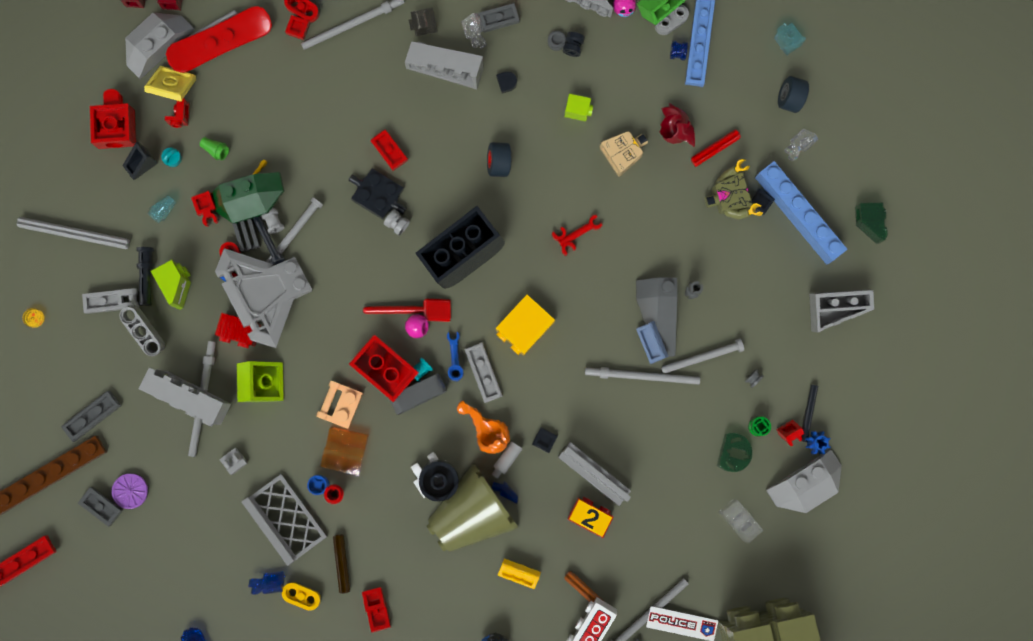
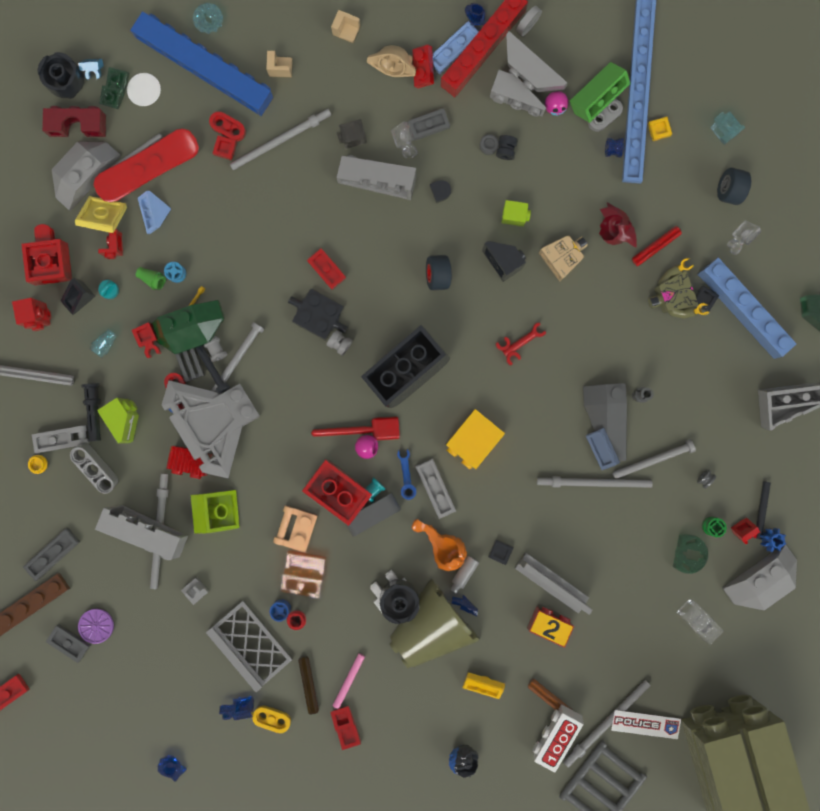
camera: 10 degrees right, 5 degrees up
none -> red brick [12,298,51,331]
none -> yellow plate [28,455,48,474]
none -> light blue slope [138,191,171,234]
none -> dark azure wheel [164,262,186,283]
none -> bright pink bar [332,653,365,709]
none -> black slope [482,241,526,282]
none -> yellow tile [648,117,672,141]

